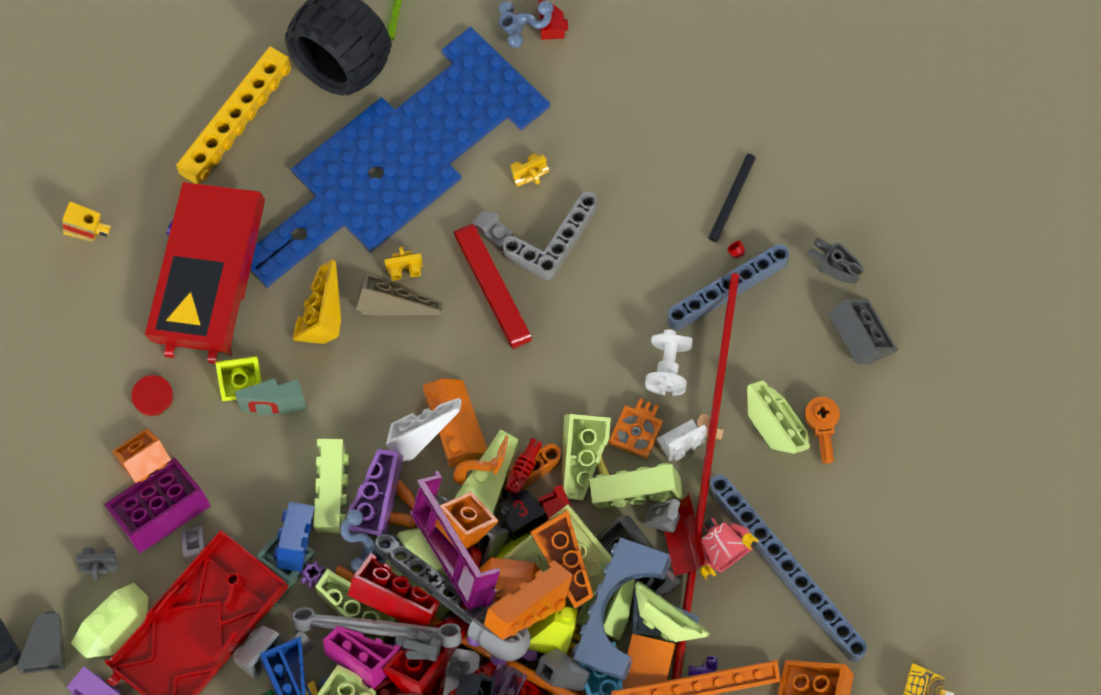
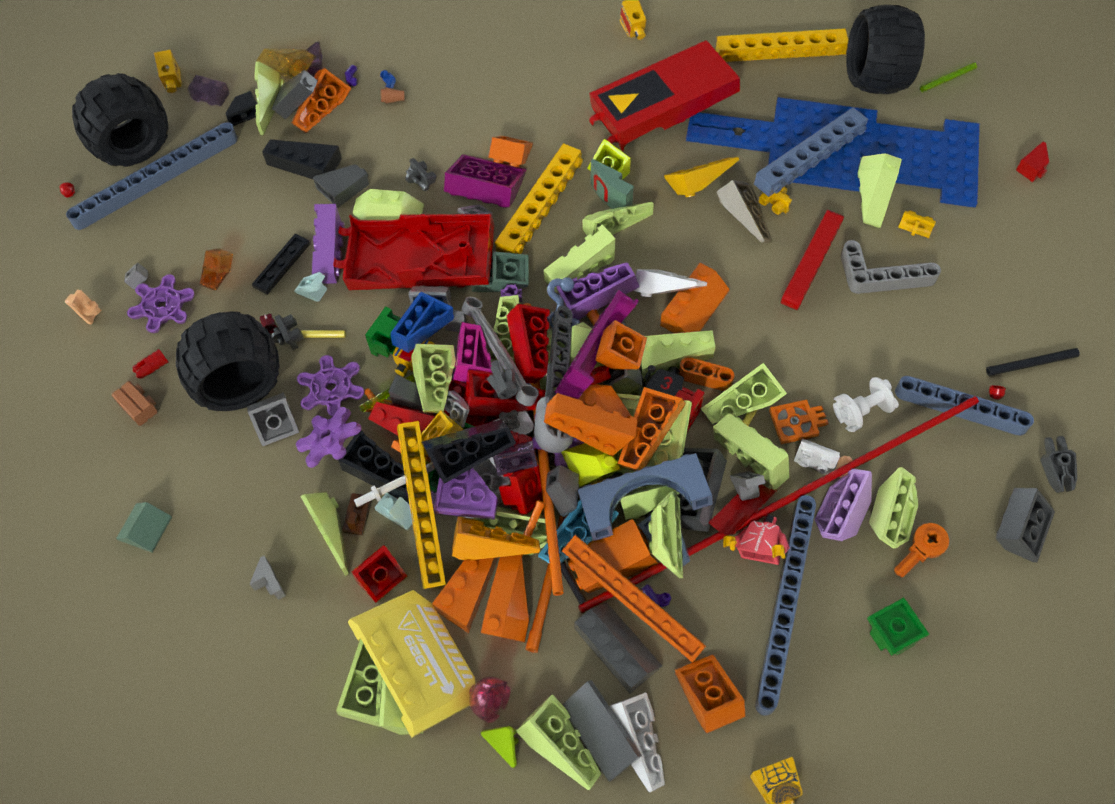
camera: 55 degrees right, 5 degrees down
red tile [131,375,174,416] -> none
wedge [273,502,315,572] -> none
orange piece [453,435,509,485] -> none
light grey slope [472,211,514,250] -> none
sand blue piece [499,0,553,48] -> none
red hinge [505,438,543,495] -> none
none -> yellow brick [495,143,583,254]
none -> yellowish green wedge [583,202,654,236]
none -> sand blue brick [754,107,868,197]
none -> lavender wedge [815,469,872,541]
none -> yellowish green wedge [858,154,902,228]
none -> green panel [867,597,929,656]

